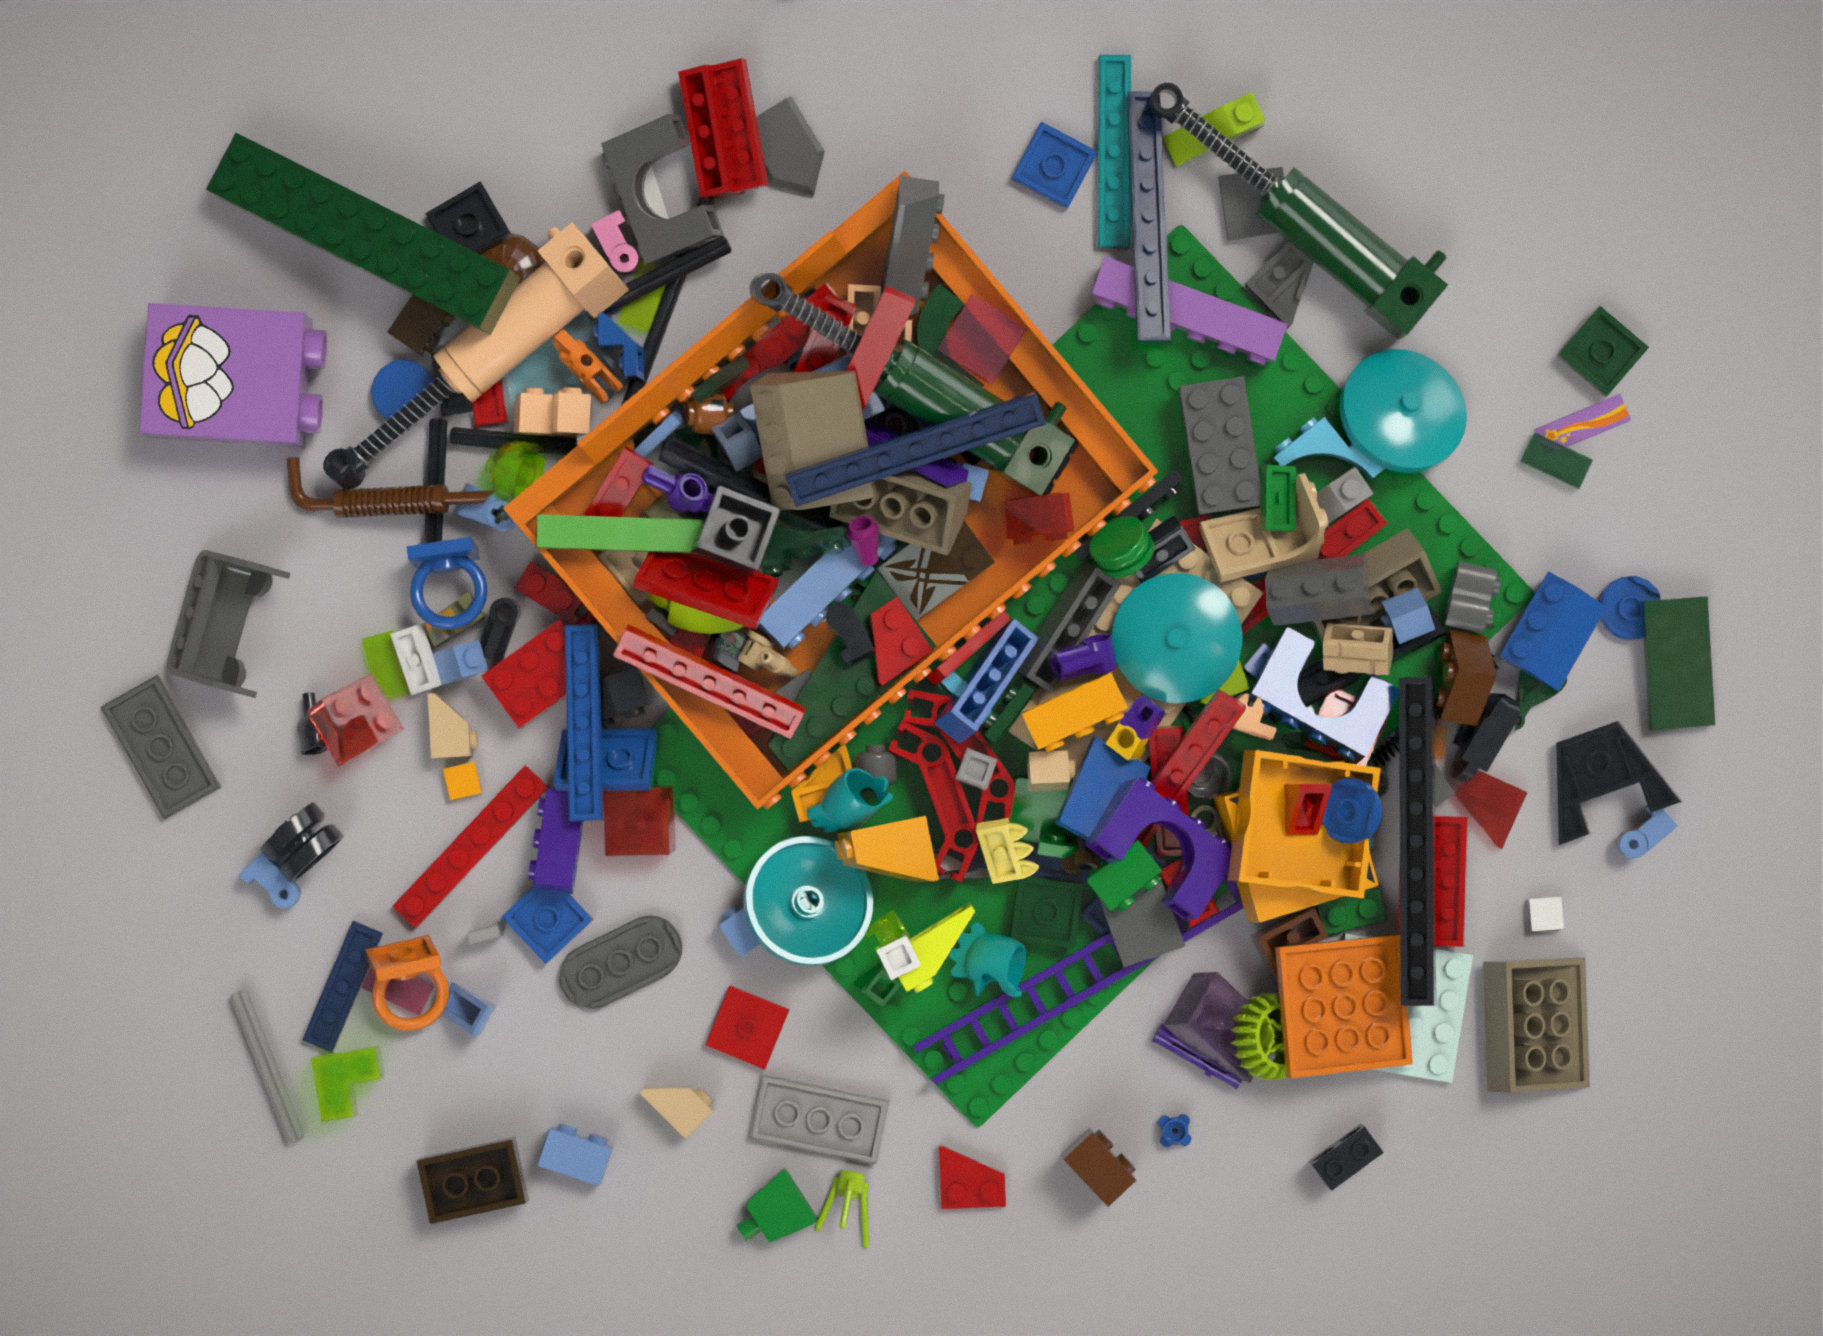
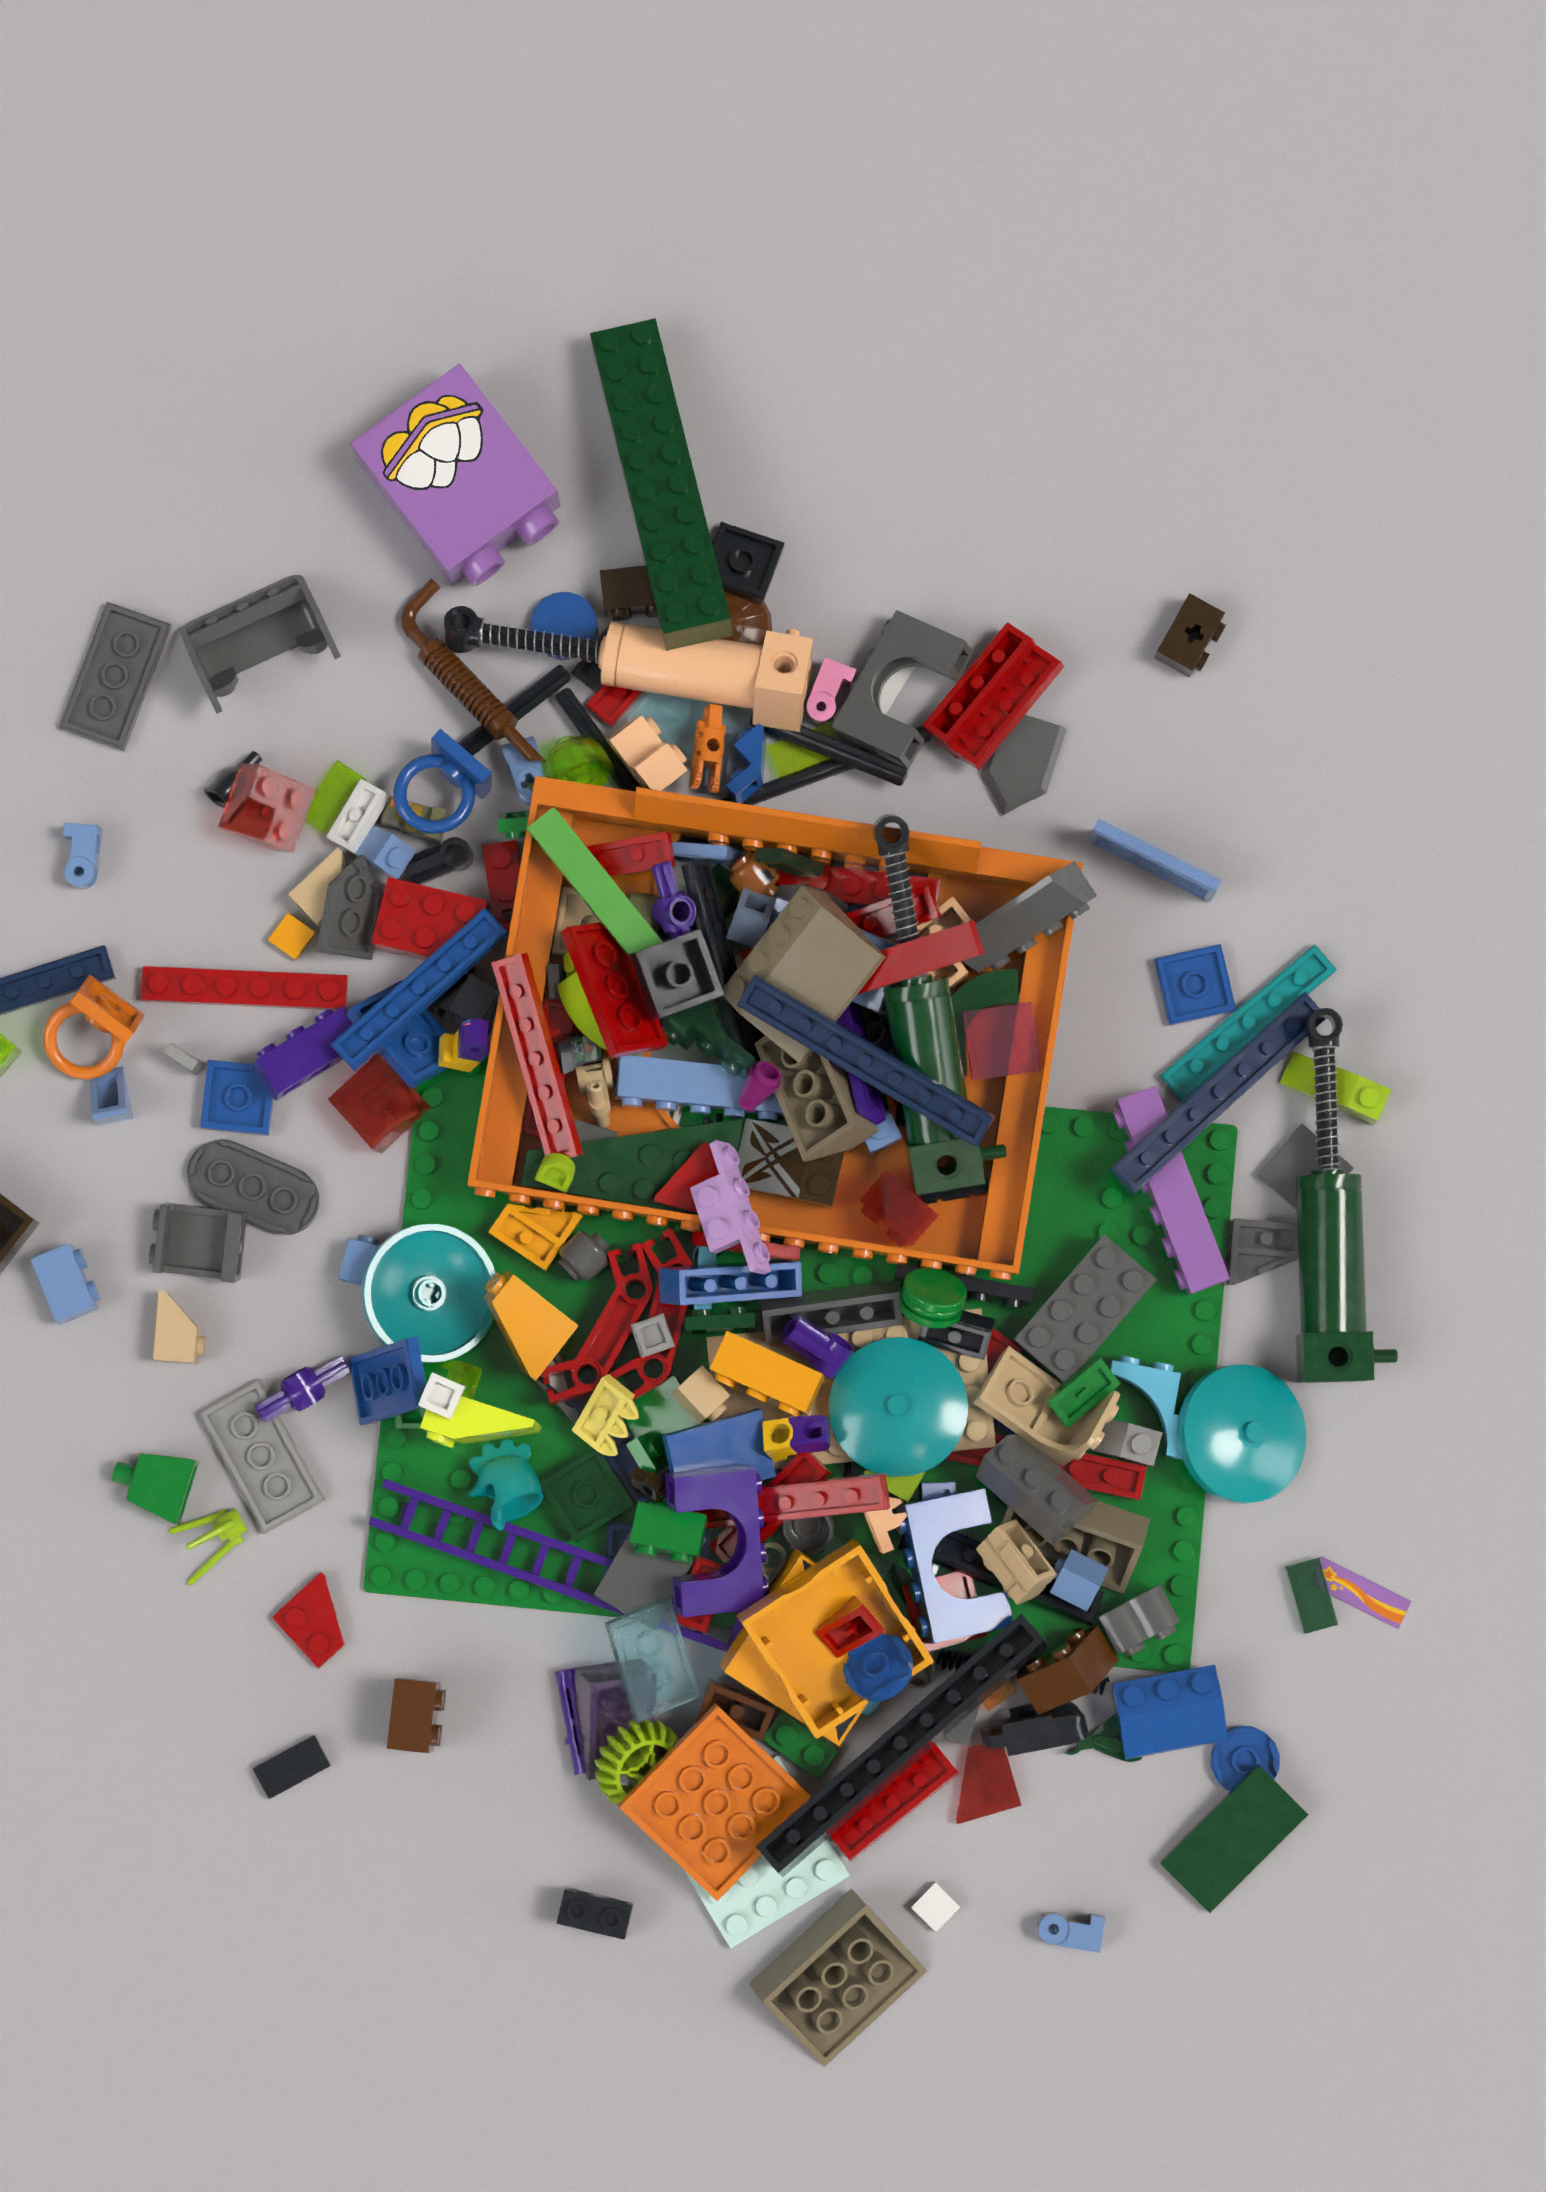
camera: 50 degrees right, 5 degrees down
black wheel [260,802,344,883] -> none
clear pink tile [362,969,435,1016] -> none
red plate [705,985,790,1070] -> none
teal piece [807,768,893,832] -> none
black leg [826,602,875,670] -> none
blue plate [1158,1114,1192,1147] -> none
black wing [1556,721,1683,845] -> none
dark green plate [1557,305,1649,397] -> none
none -> dark grey panel [149,1202,248,1283]
none -> black tile [253,1735,331,1799]
none -> dark purple axle [255,1356,350,1422]
none -> dark grey tile [317,854,383,960]
none -> blue tile [348,1337,426,1426]
none -> leg [438,1019,491,1072]
none -> green plate [497,810,530,838]
none -> lime tile [534,1153,575,1192]
none -> clear light blue tile [605,1598,700,1722]
none -> lavender bracket [690,1140,771,1274]
none -> medium blue tile [1089,819,1222,902]

